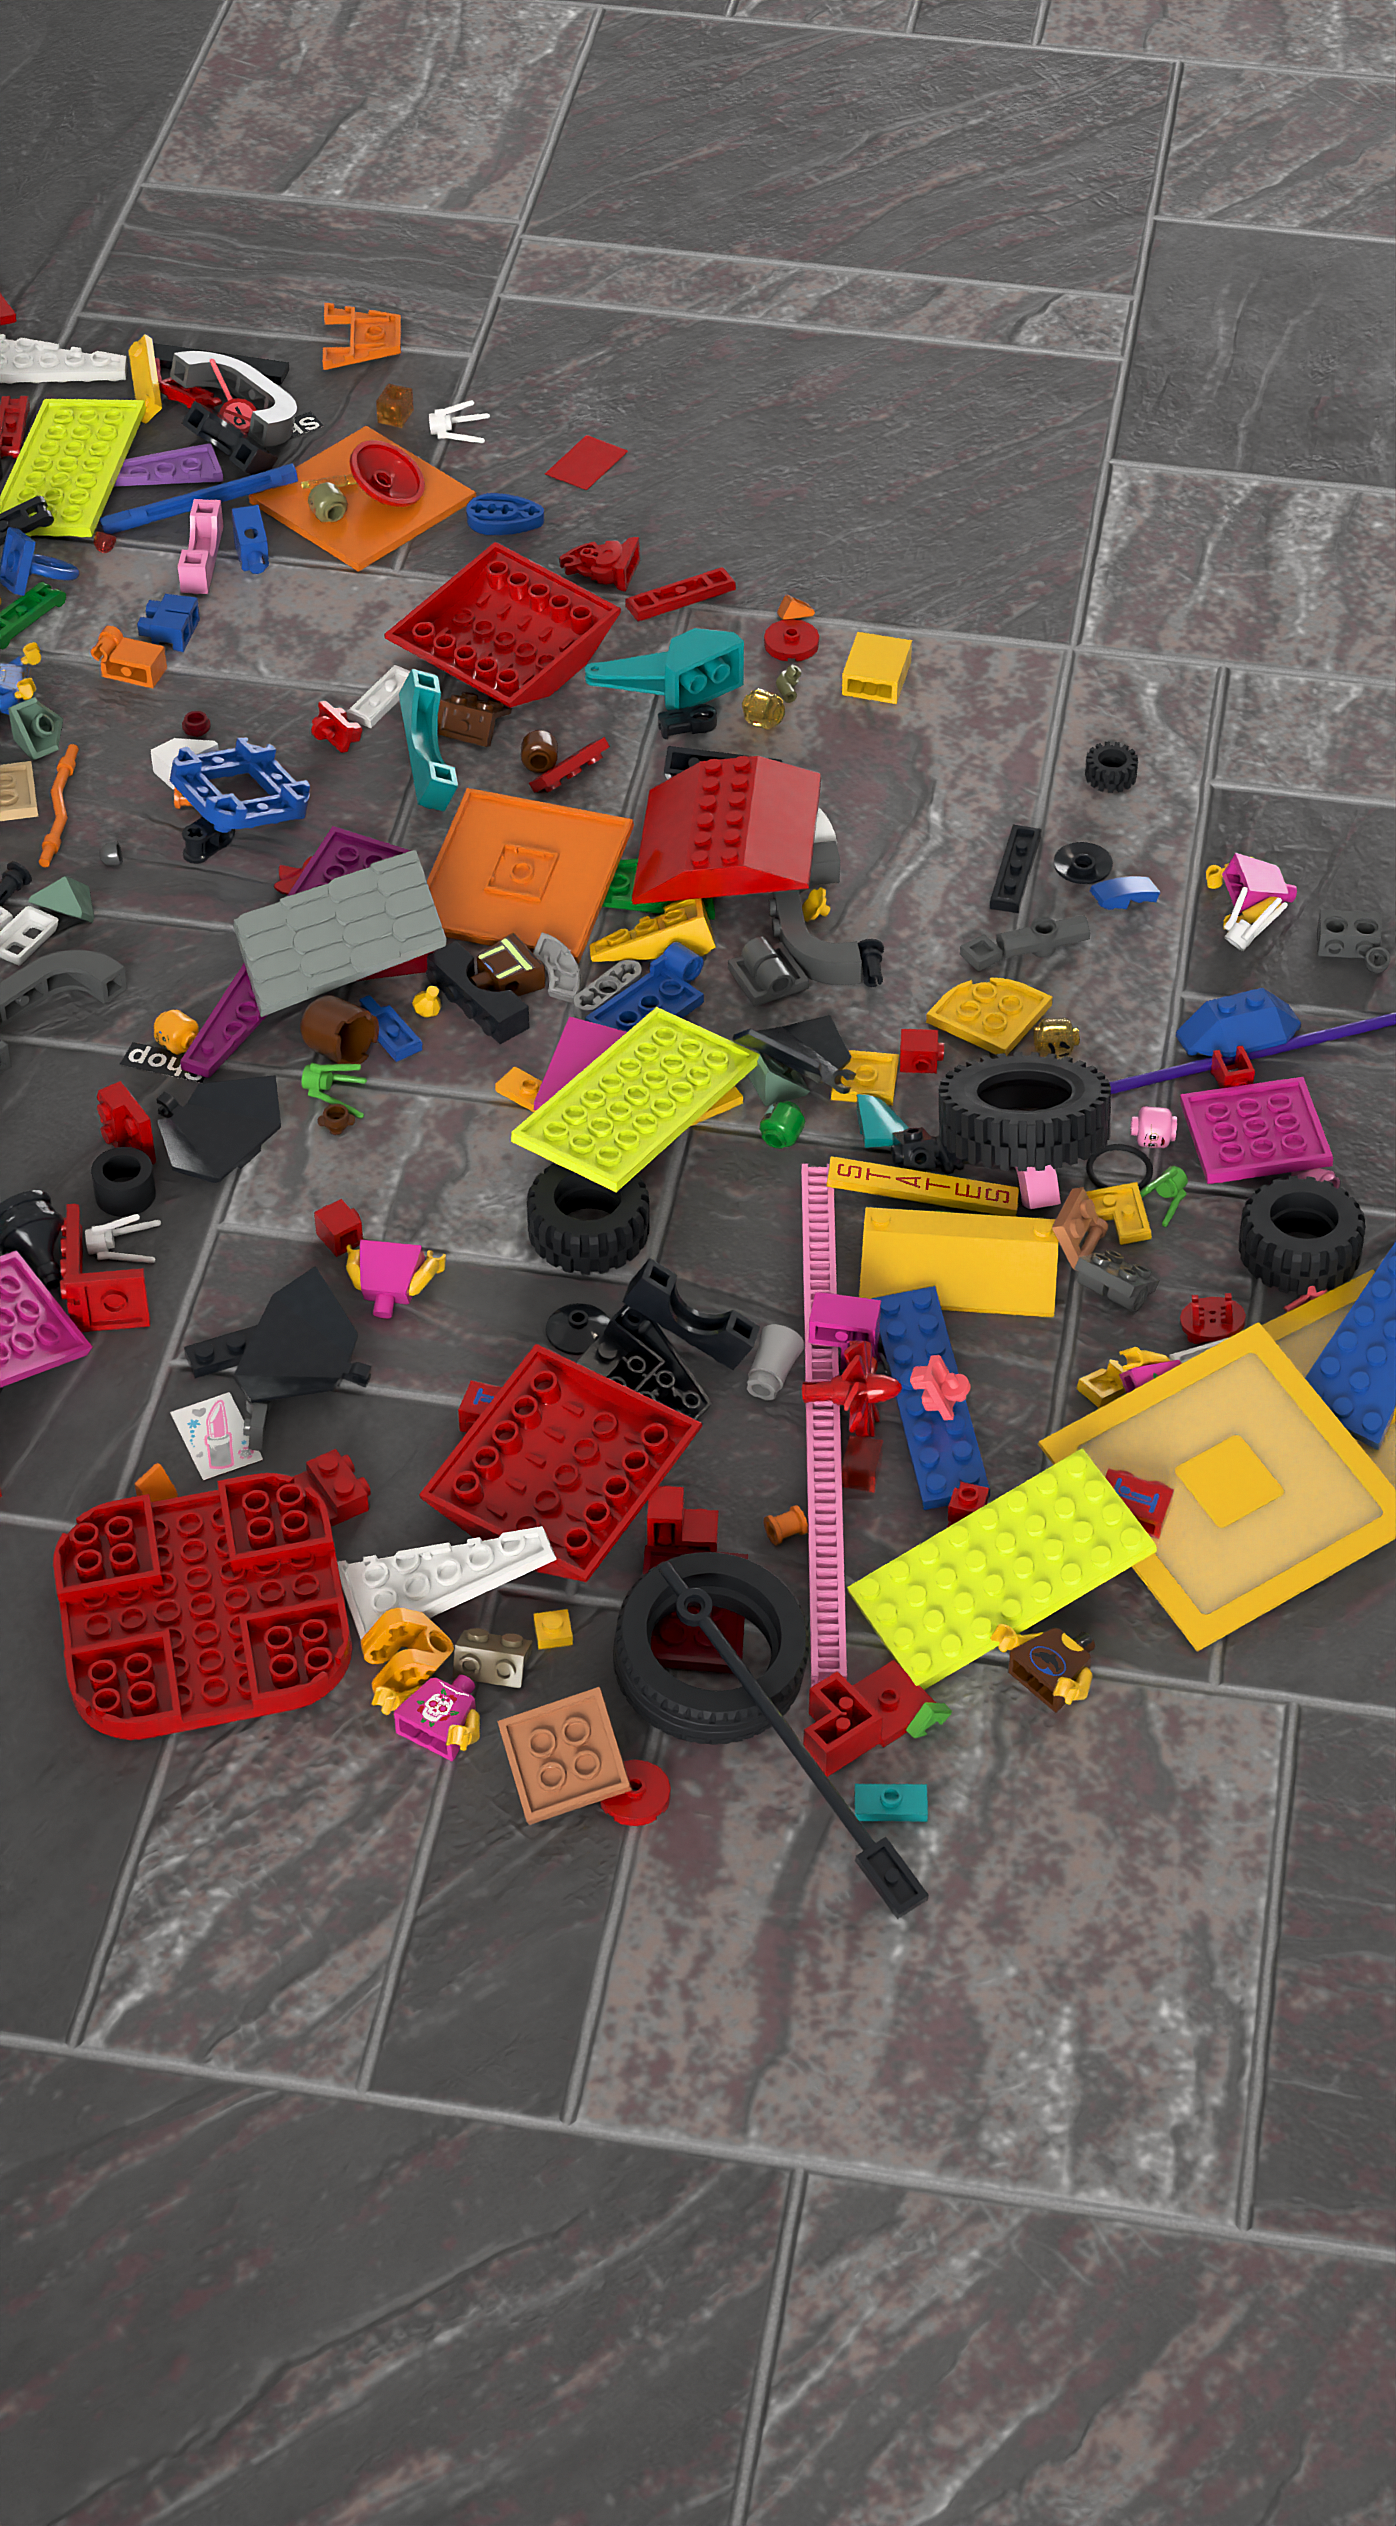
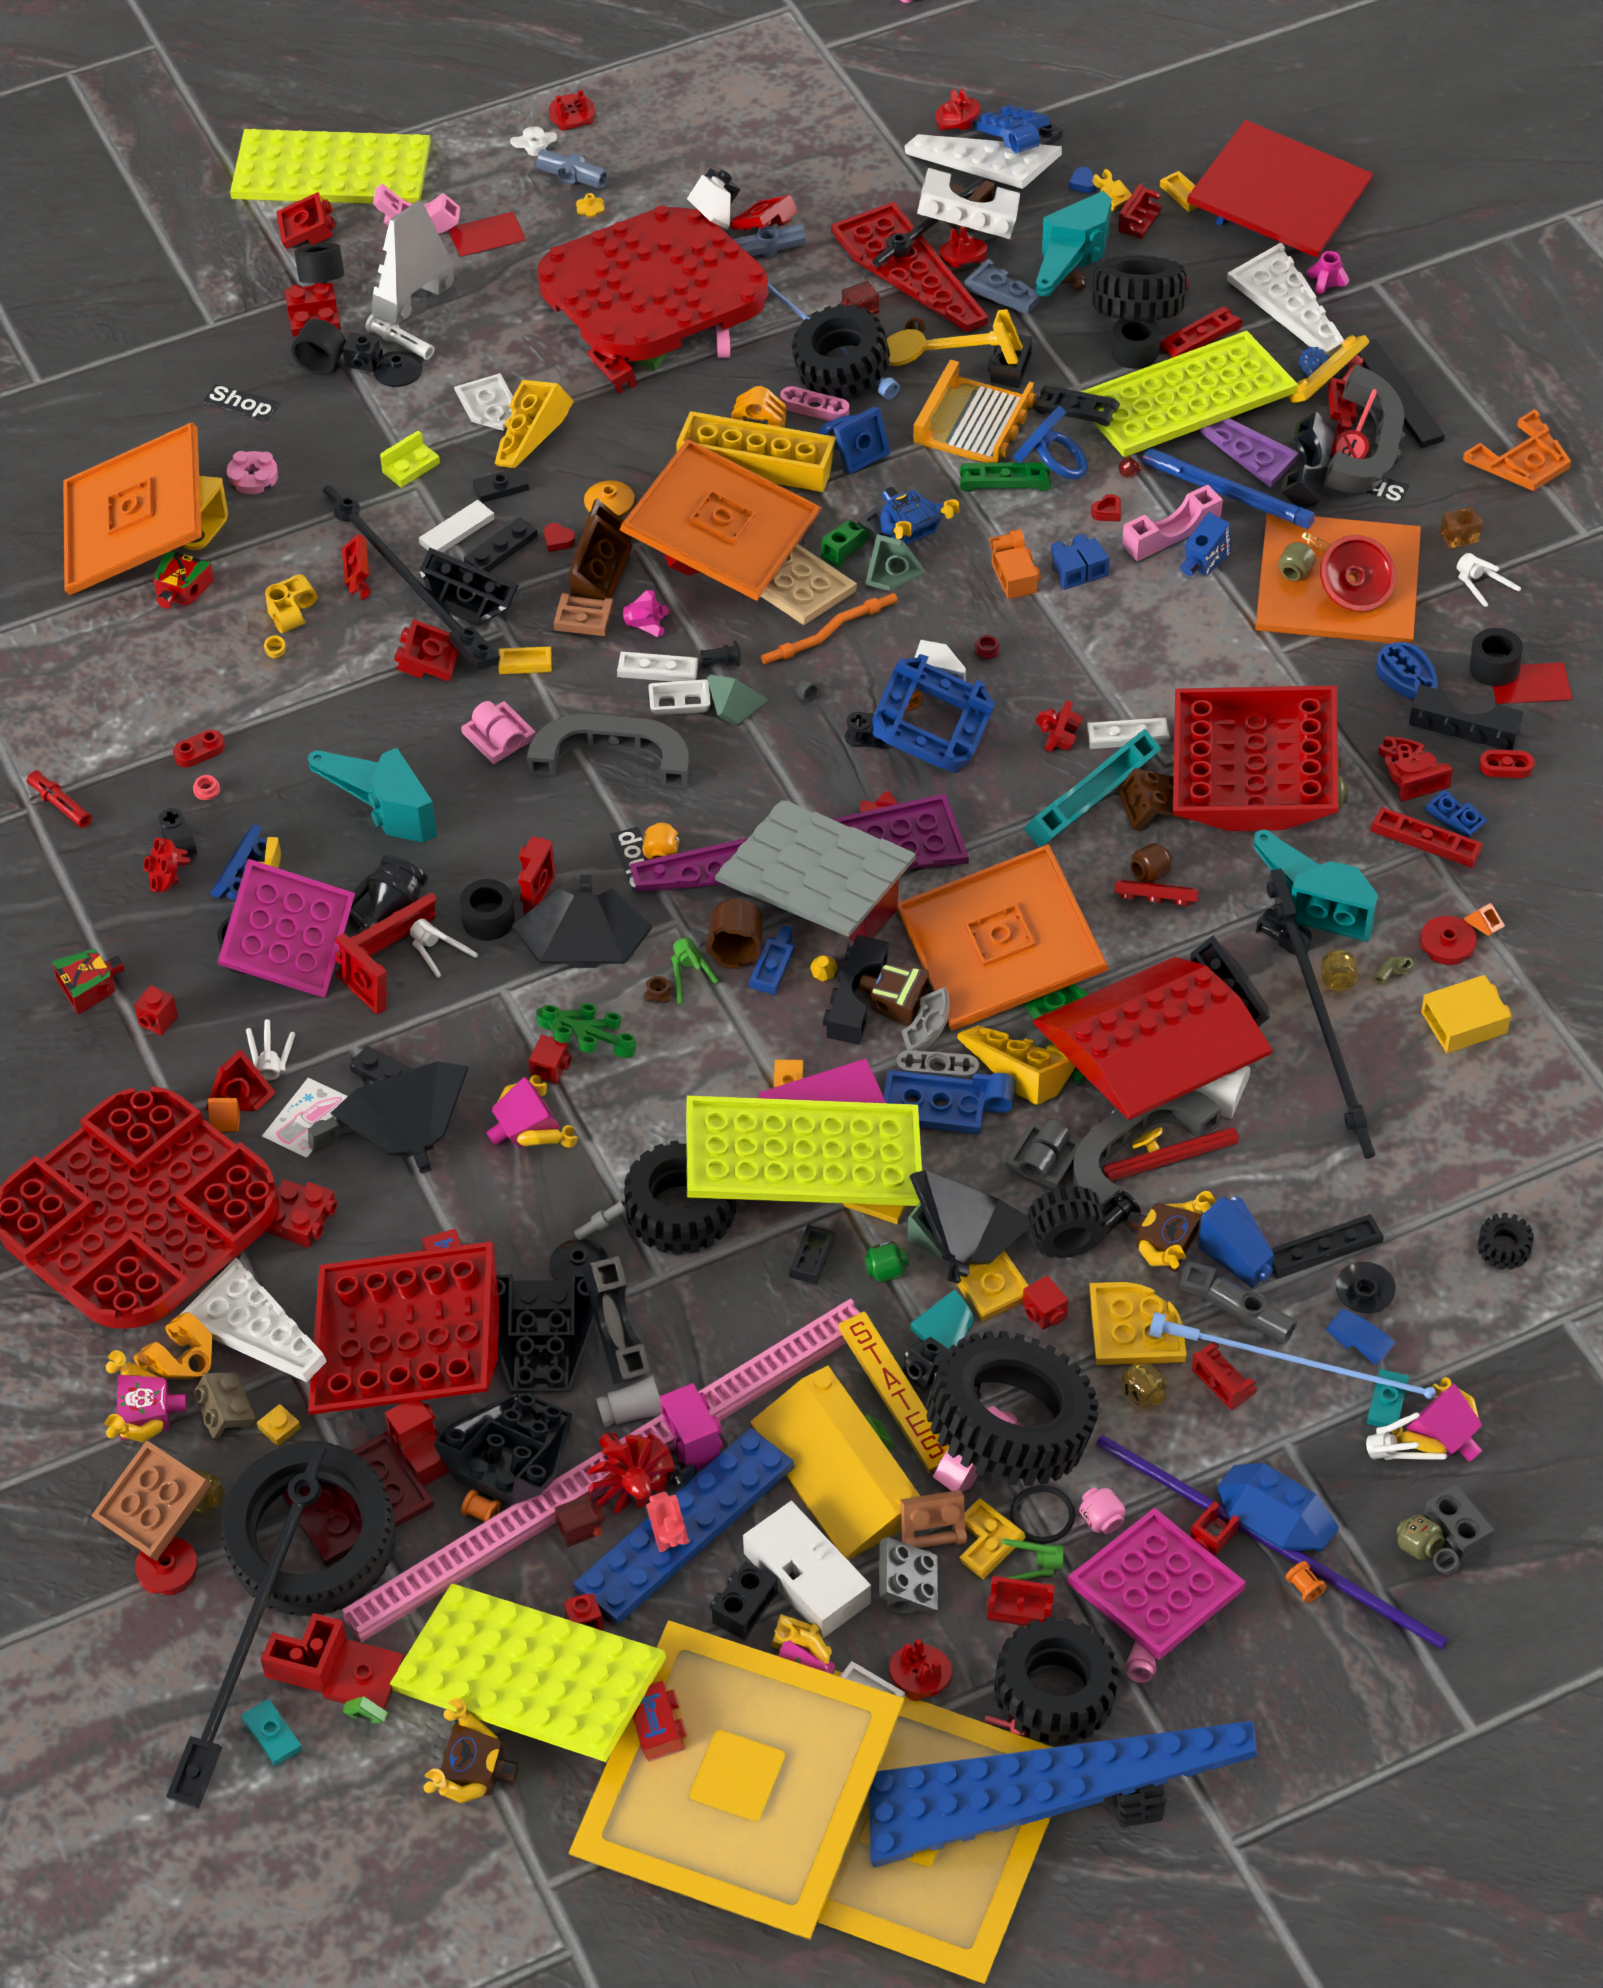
camera: 55 degrees right, 5 degrees up
none -> red slope [205,1049,276,1111]
none -> white plant [246,1019,295,1080]
none -> black wedge [433,1390,572,1506]
none -> green plant [536,1003,637,1058]
none -> light grey bar [574,1200,627,1240]
none -> black brick [710,1561,778,1641]
none -> white brick [743,1500,871,1639]
none -> black plate [789,1225,835,1285]
none -> red hinge [987,1576,1055,1626]
none -> black tyre [1027,1186,1108,1258]
none -> red tile [1091,494,1121,522]
none -> red axle [1103,1127,1239,1181]
none -> torso [1126,1191,1216,1272]
none -> light blue piece [1149,1312,1436,1399]
none -> red hinge [1191,1342,1257,1411]
none -> blue slope [1198,1196,1274,1289]
none -> black bar [1266,868,1375,1159]
none -> orange bush [1285,1561,1327,1603]
none -> blue piece [1299,347,1329,378]
none -> dark pink rock [1306,251,1350,295]
none -> teal plate [1367,1369,1409,1427]
none -> olive head [1397,1514,1445,1561]
none -> black arch [1409,685,1524,750]
none -> blue slope [1425,789,1487,838]
none -> black piece [1470,628,1523,686]
none -> red plate [1479,750,1535,778]

